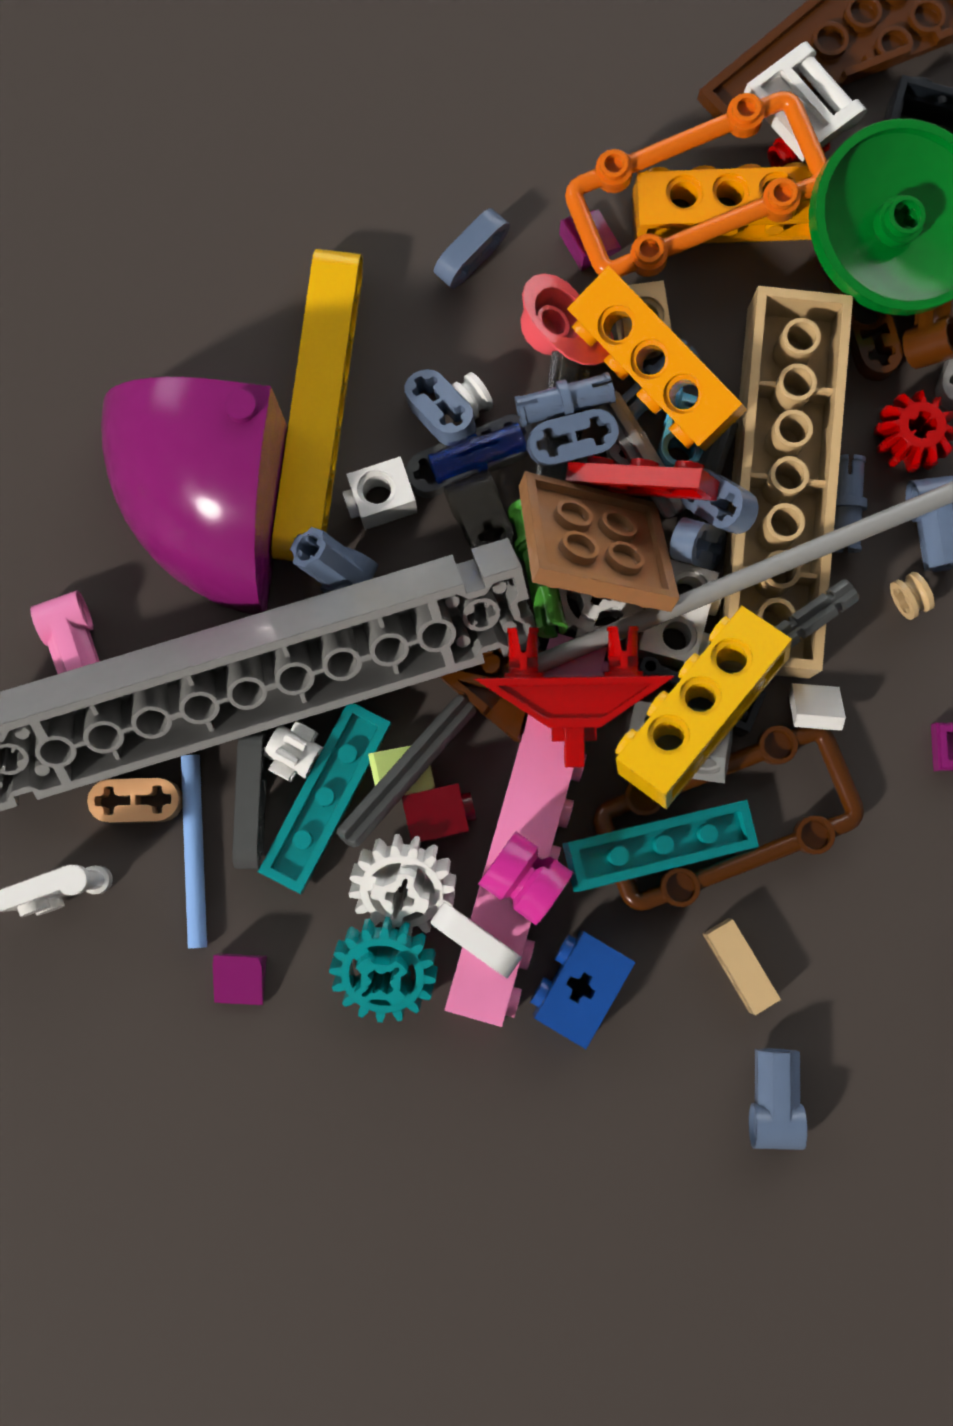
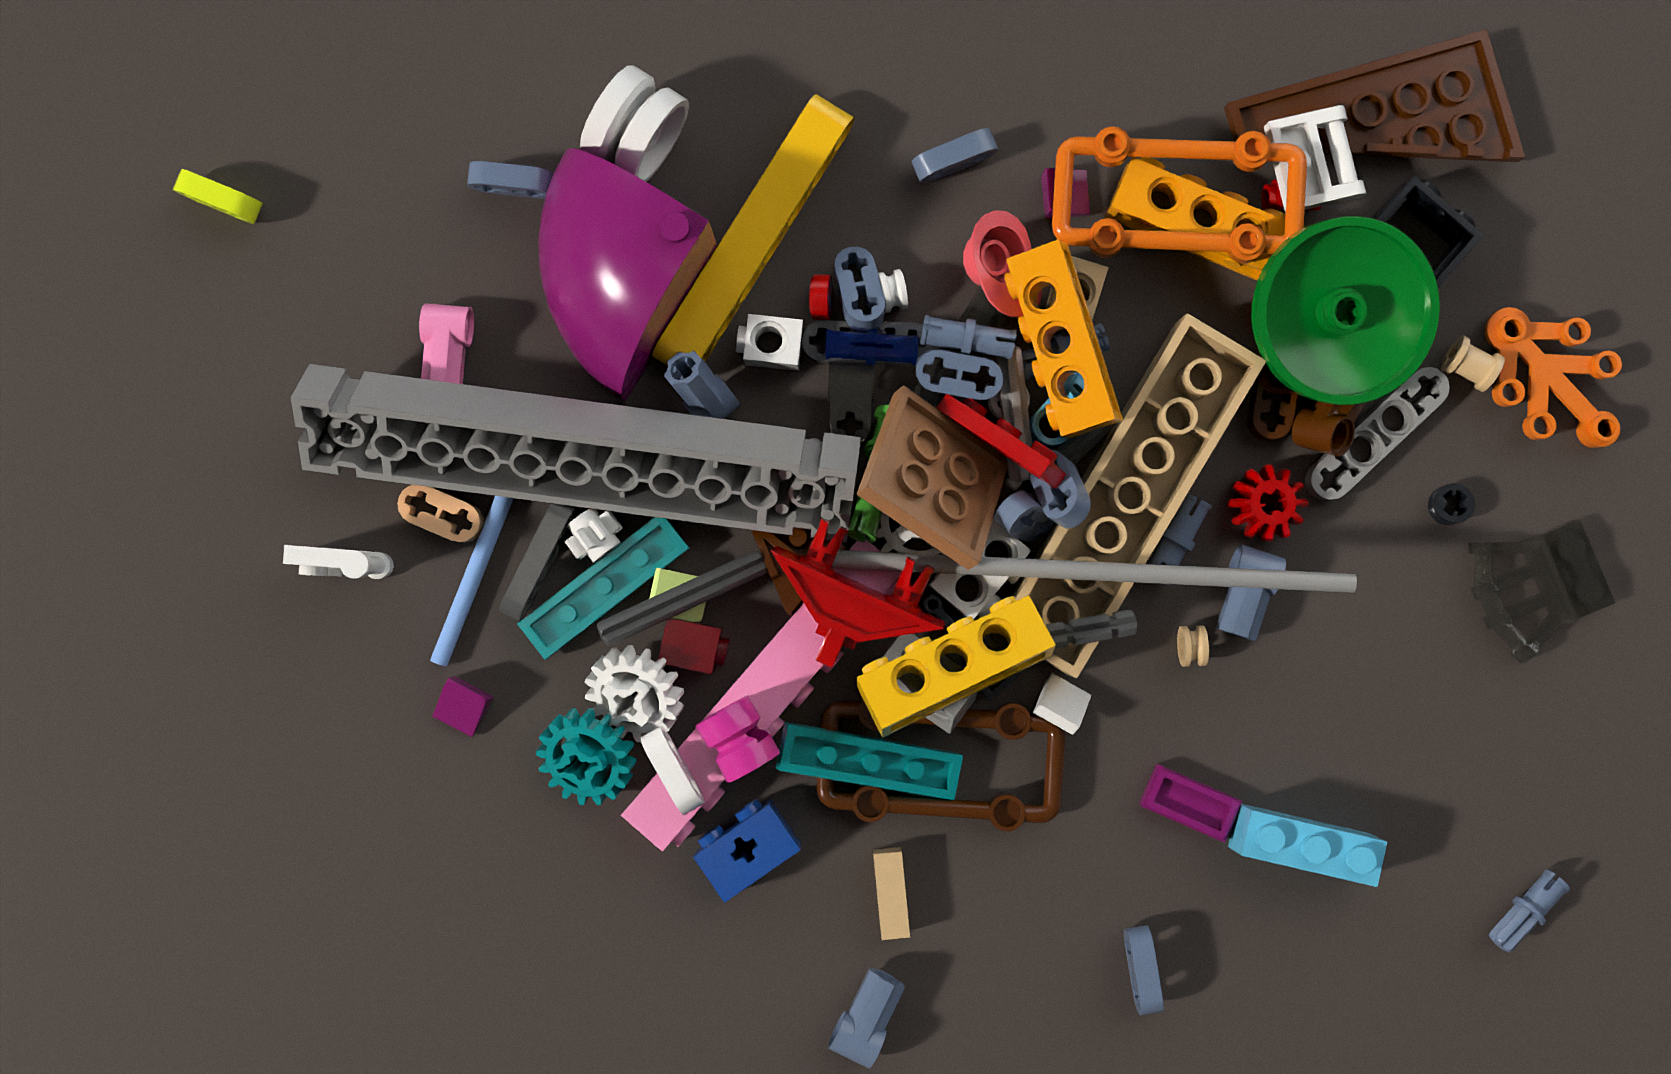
camera: 20 degrees right, 5 degrees up
none -> sand blue beam [467,161,554,199]
none -> white wheel [580,65,689,182]
none -> red tile [809,274,833,320]

